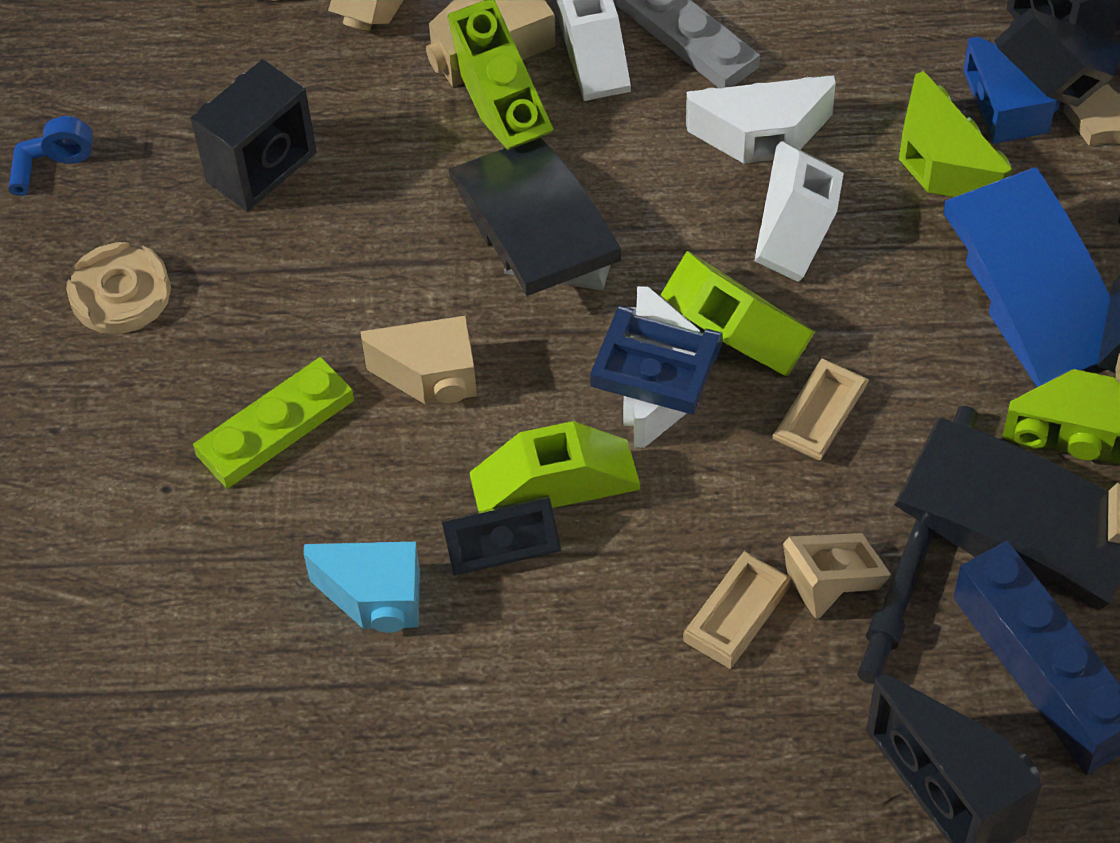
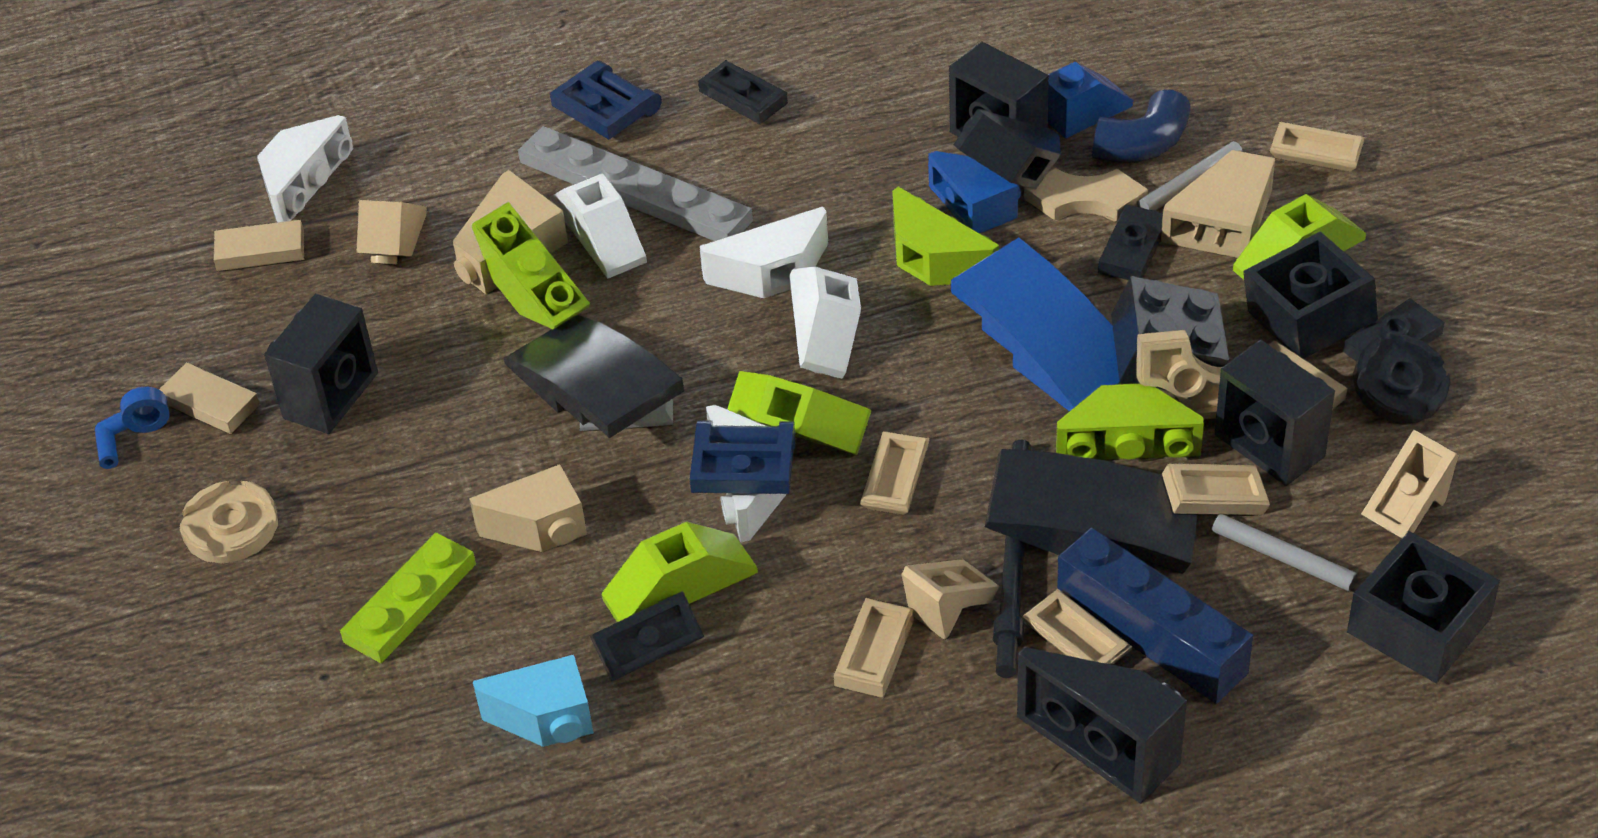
camera: 15 degrees left, 10 degrees down
none -> tan tile [159,363,260,434]
none -> tan tile [1022,589,1132,665]

